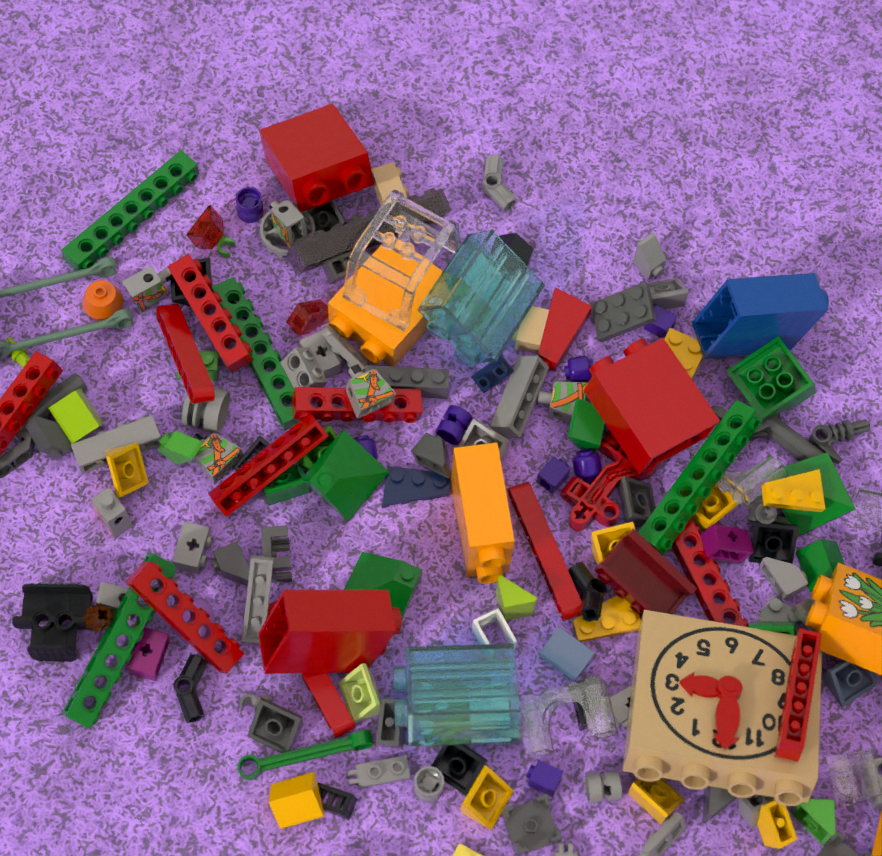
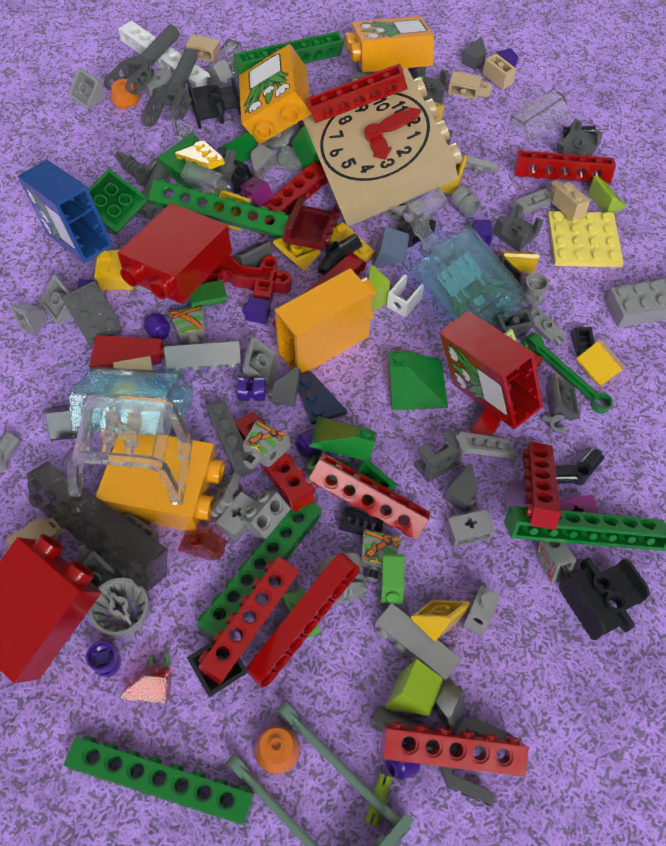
camera: 115 degrees left, 5 degrees down
reddish brown gear [83,603,113,633] -> none
light grey torso [122,266,174,312] -> none
light grey torso [269,200,309,251] -> none
dark blue hips [471,354,514,393] -> none
dark purple head [572,449,602,482] -> none

